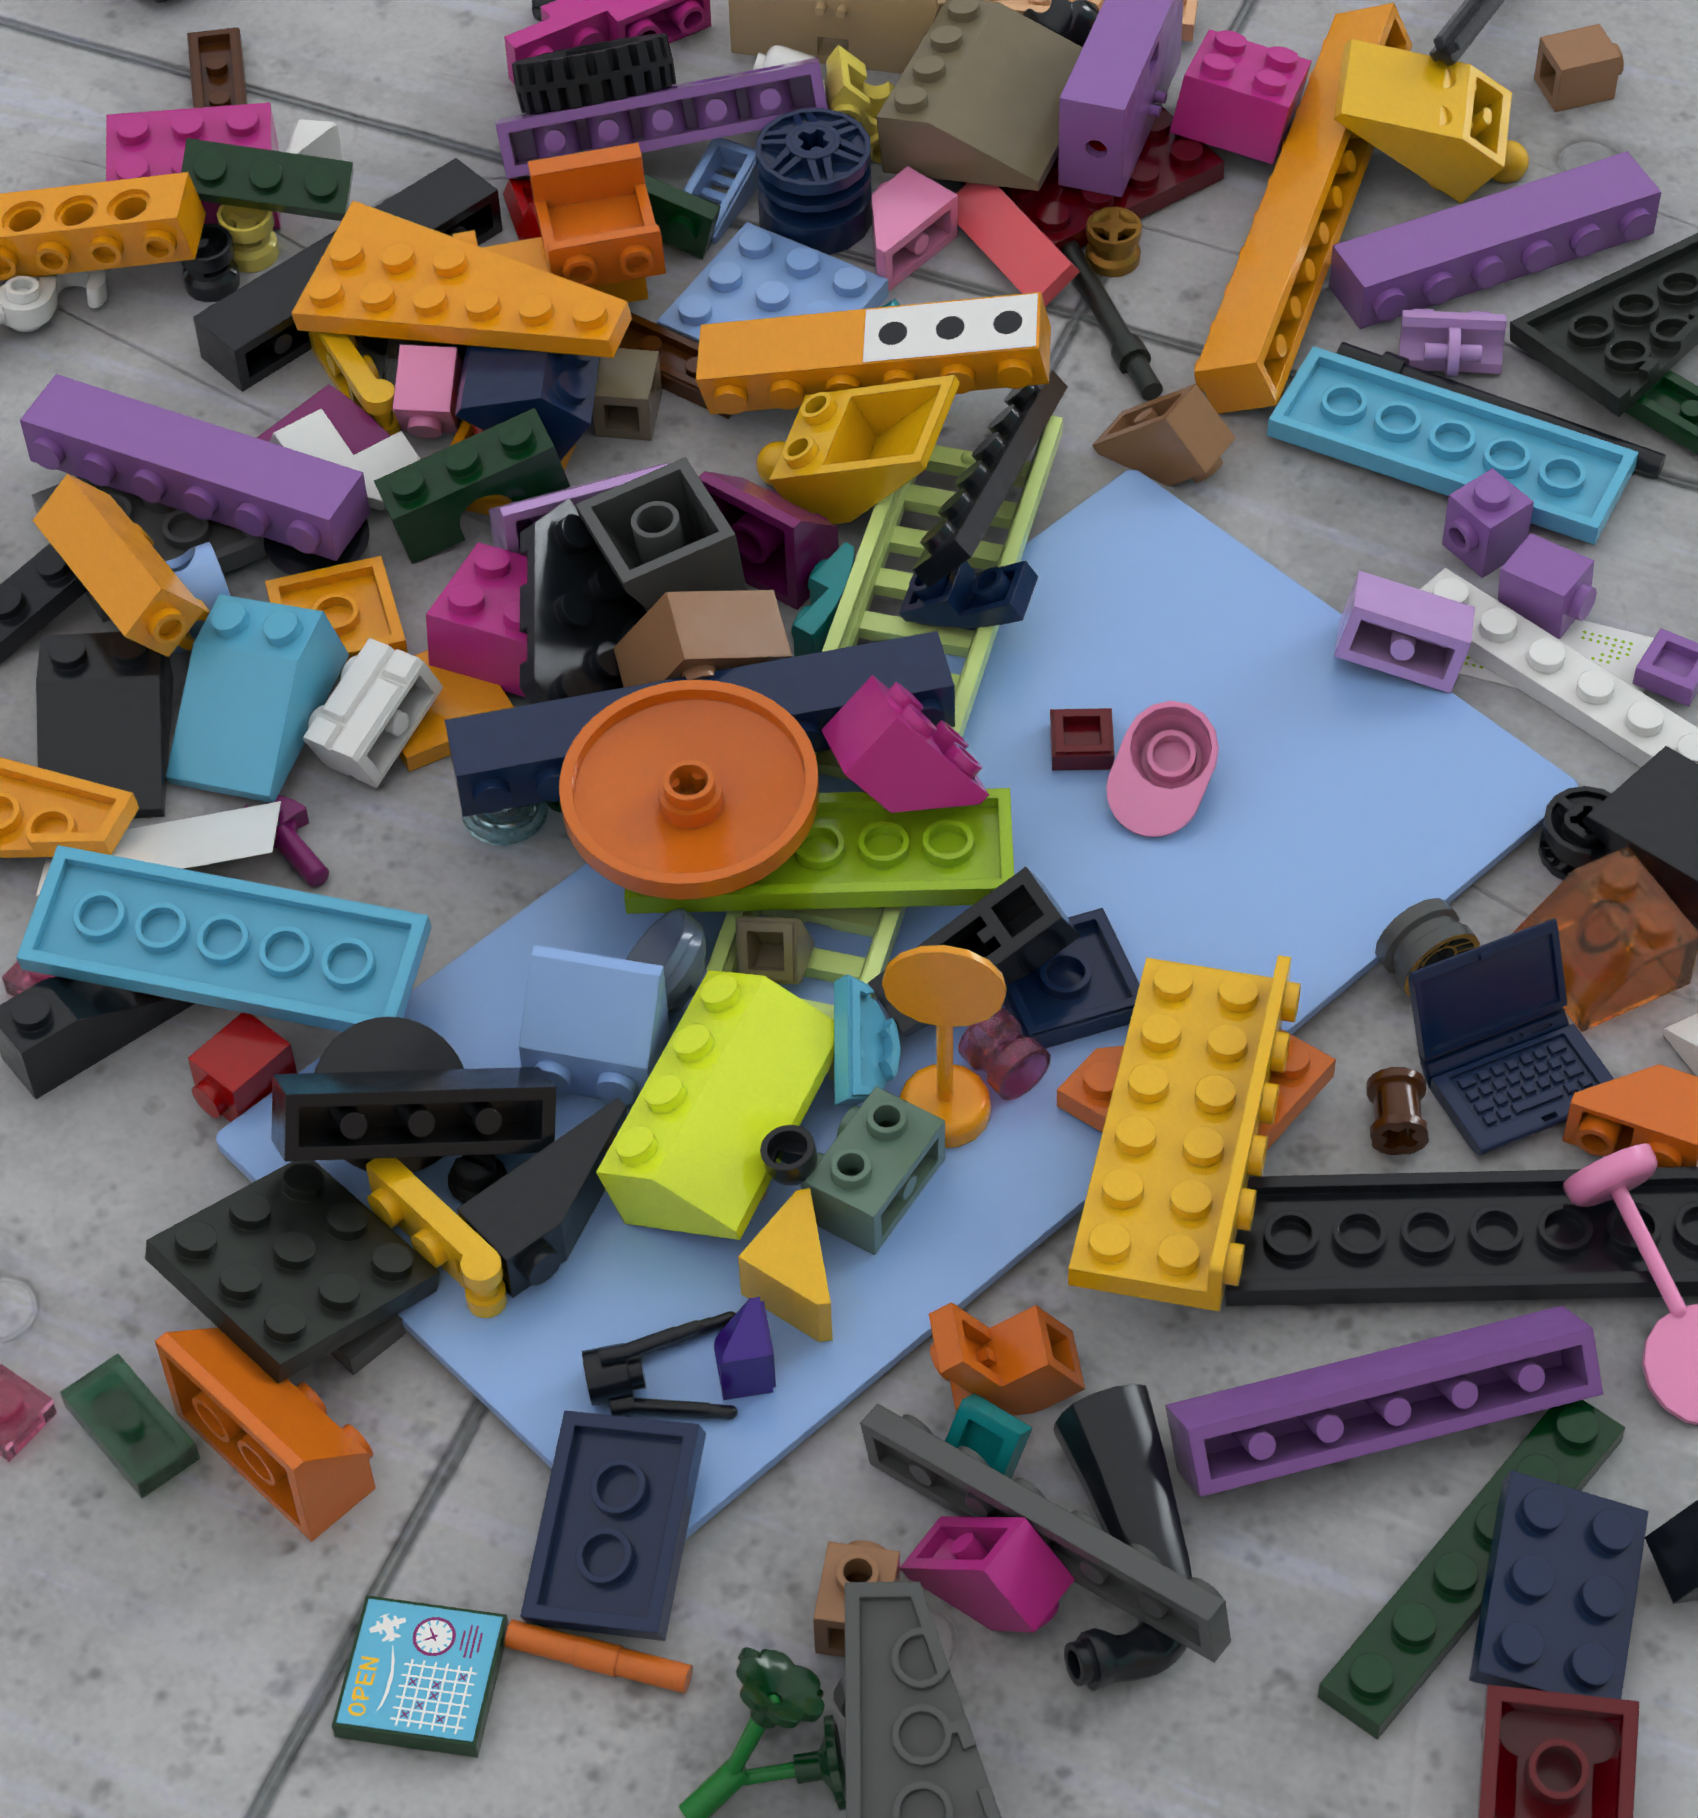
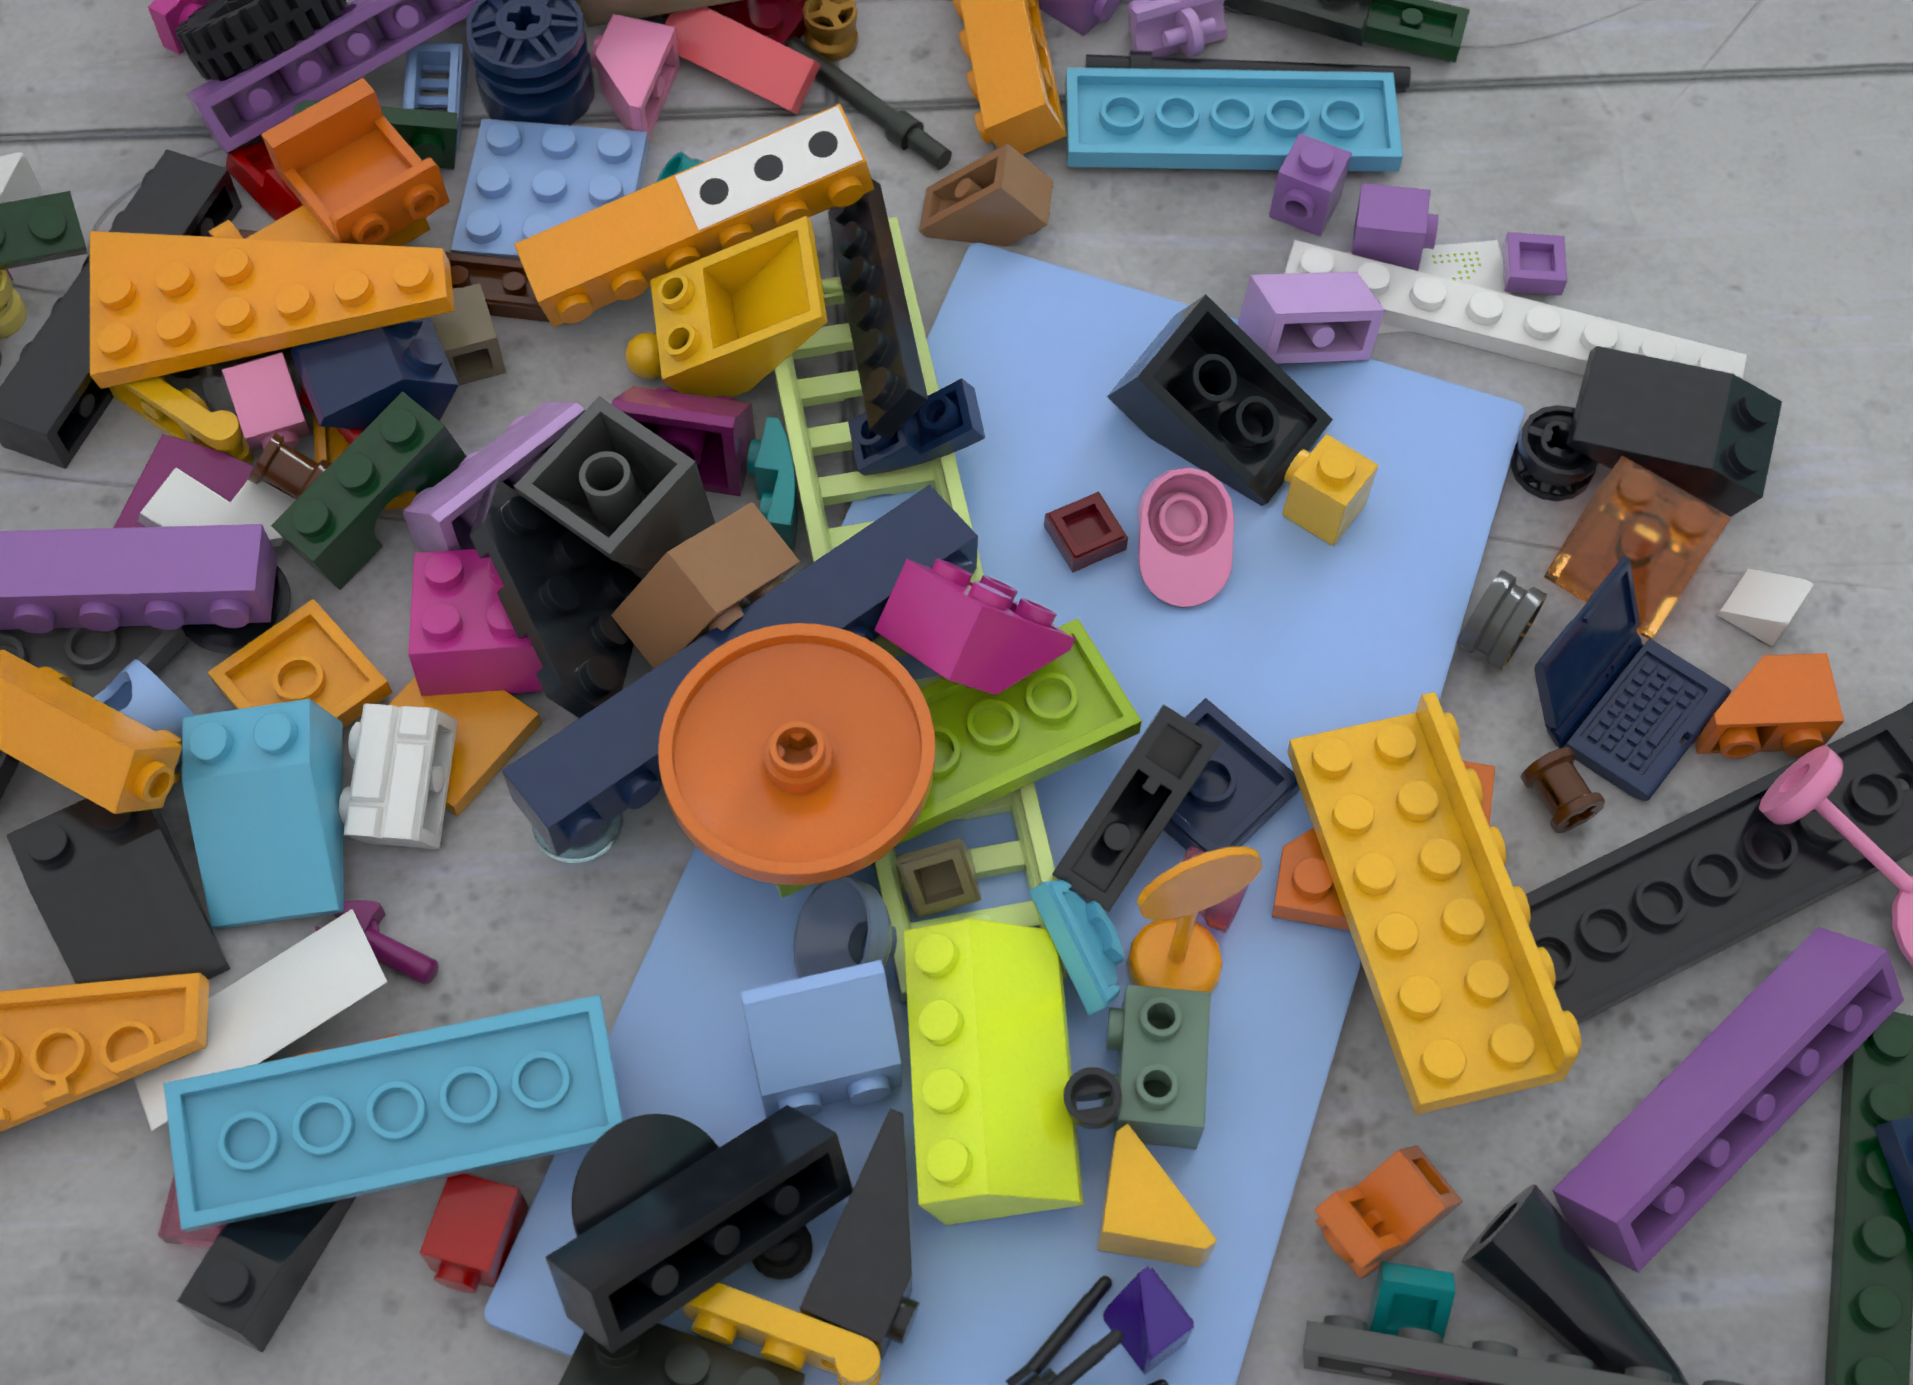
camera: 30 degrees left, 10 degrees up
none -> reddish brown bush [248,432,331,500]
none -> black slope [1107,294,1333,506]
none -> yellow brick [1282,434,1379,546]

